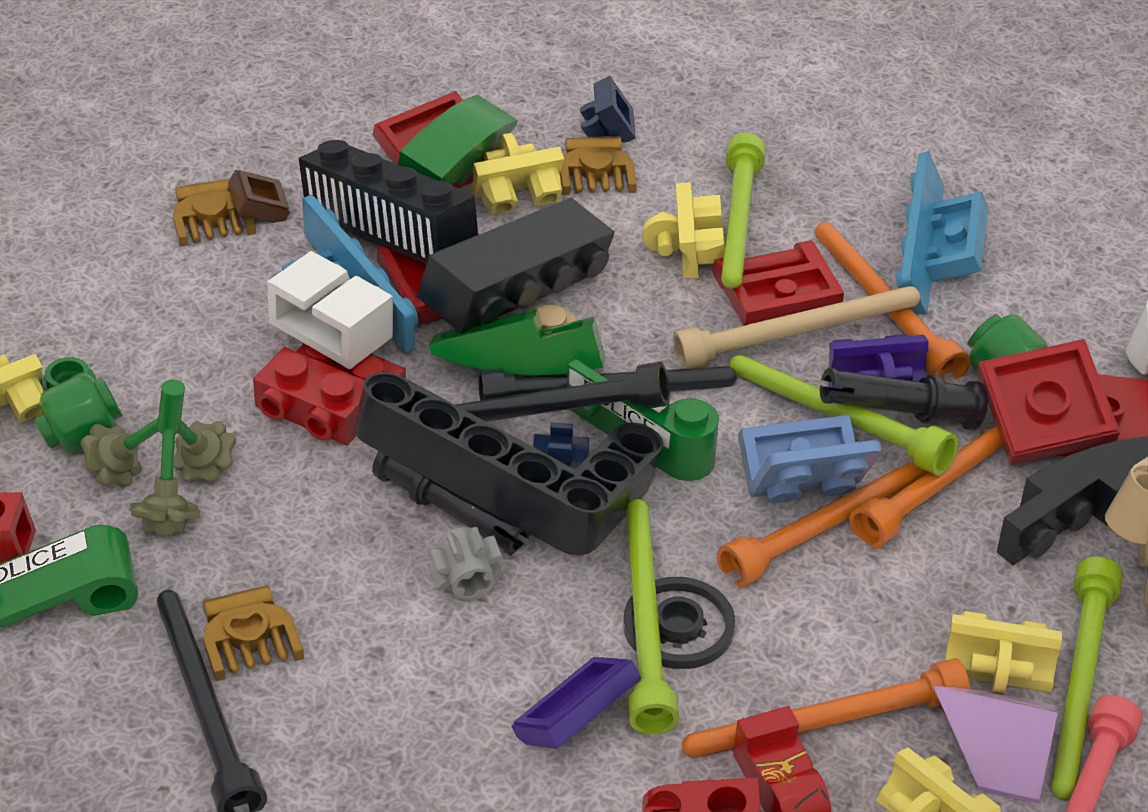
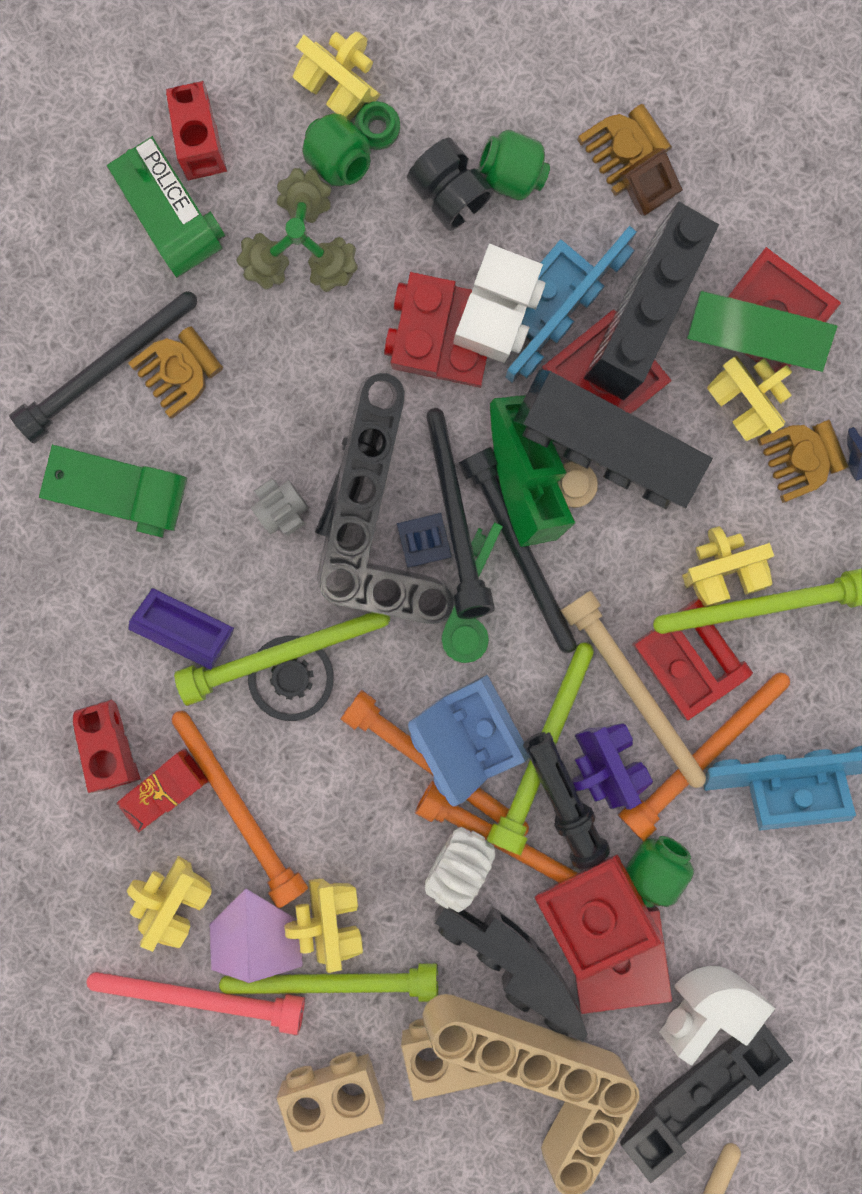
camera: 75 degrees right, 45 degrees up
none -> green door [39,444,188,538]
none -> black wheel [407,137,494,231]
none -> white gear [425,827,495,913]
none -> green head [478,129,550,201]

